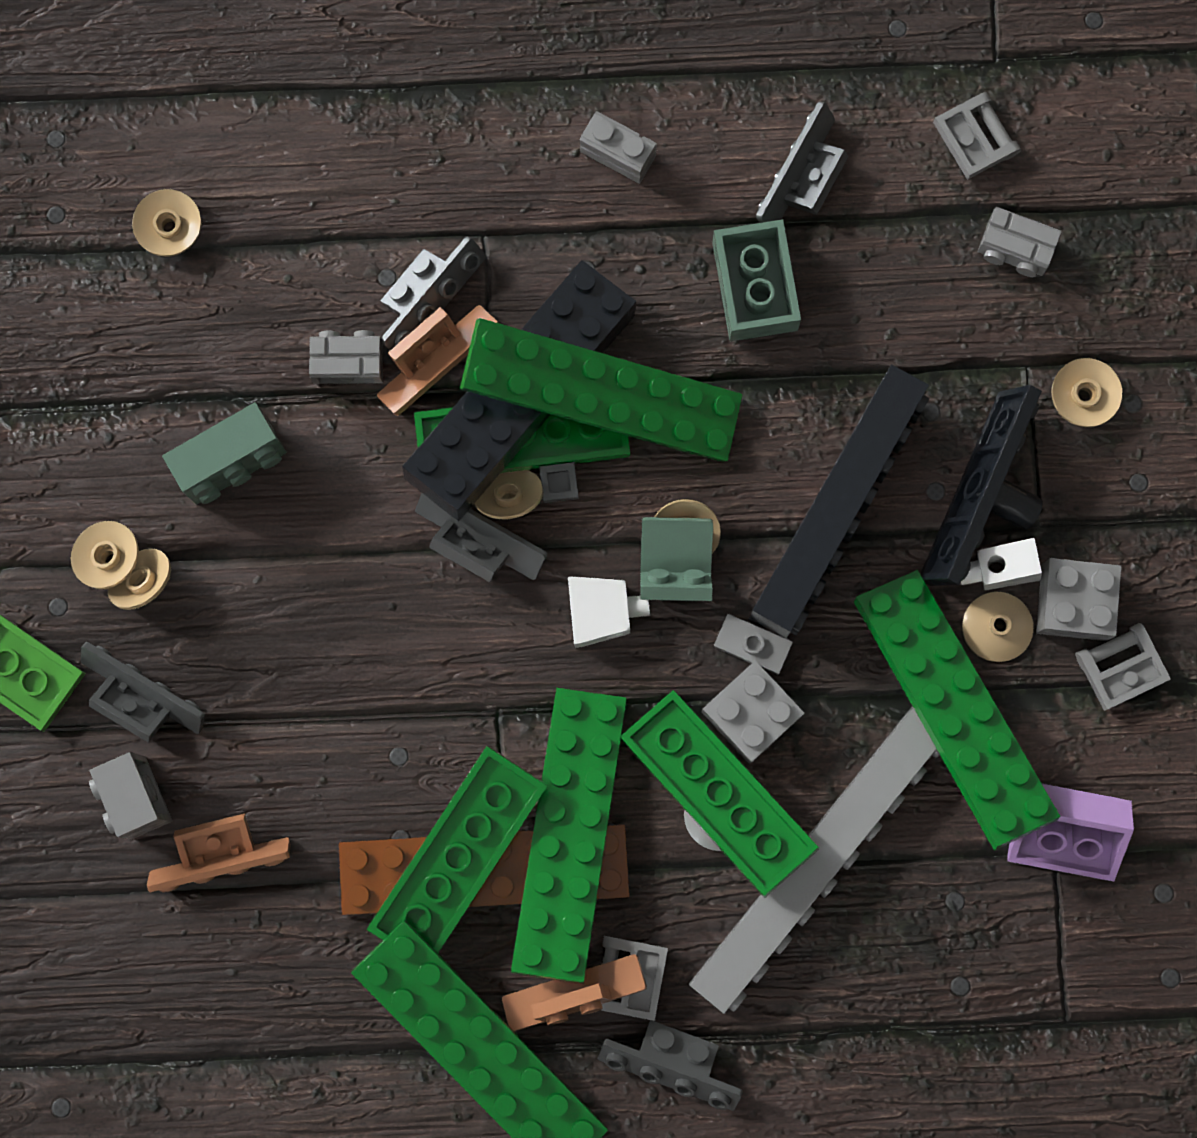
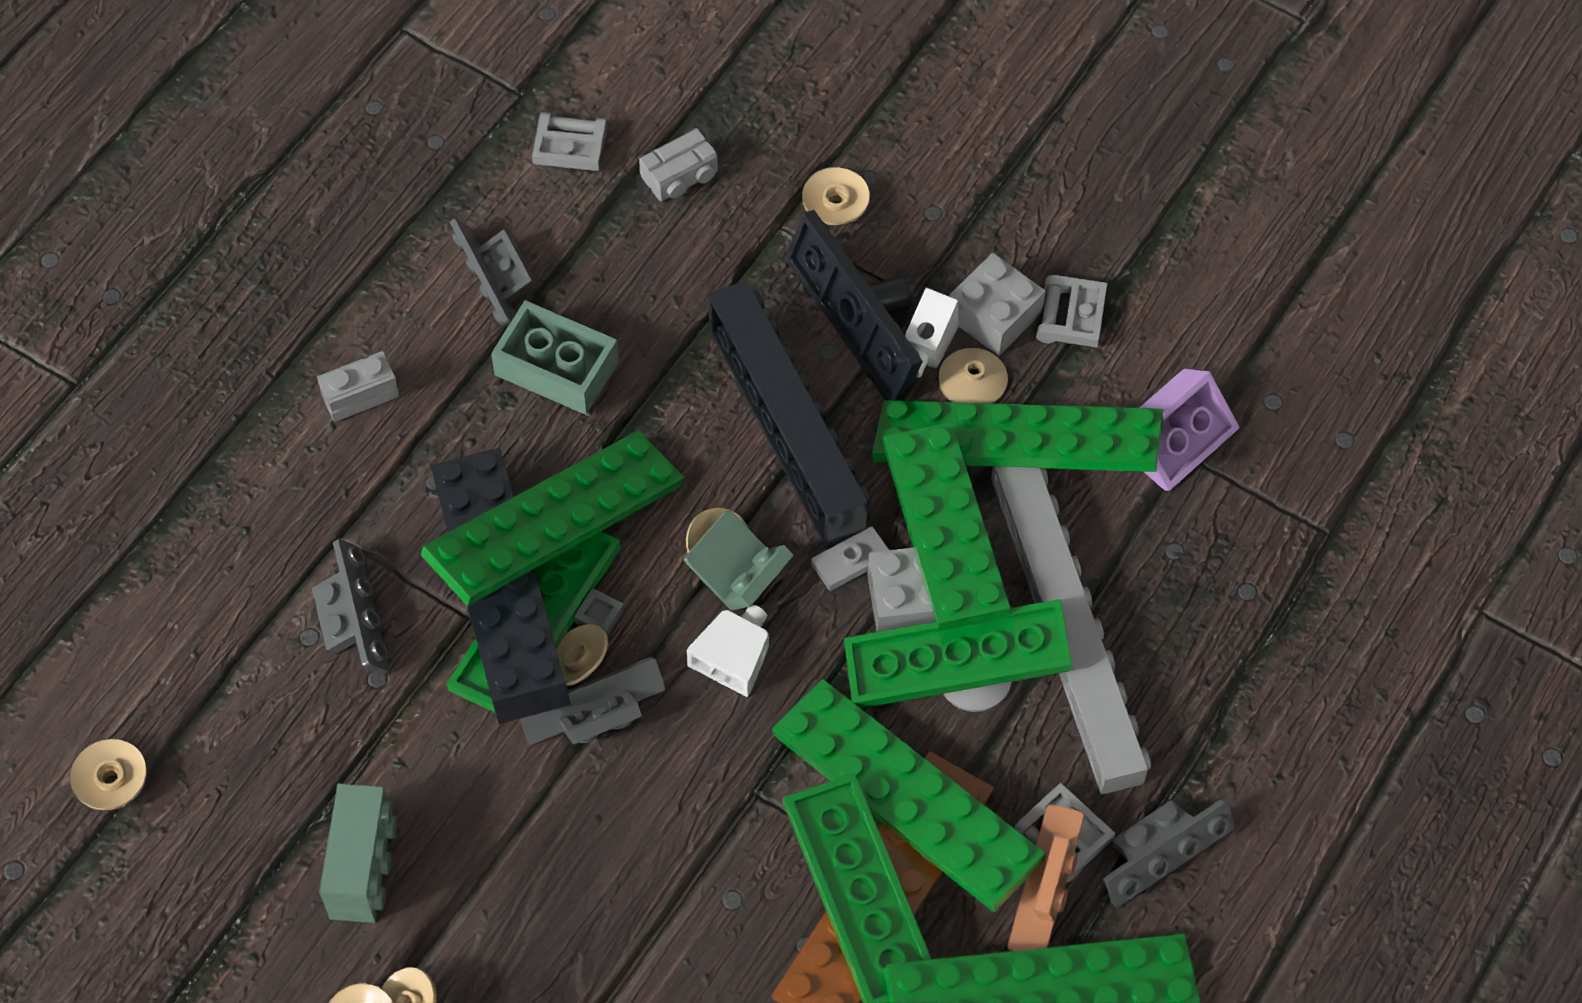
camera: 60 degrees left, 20 degrees down
light grey brick [309,330,383,384] -> none
nougat bracket [377,305,498,416] -> none
none -> green plate [882,422,1010,630]

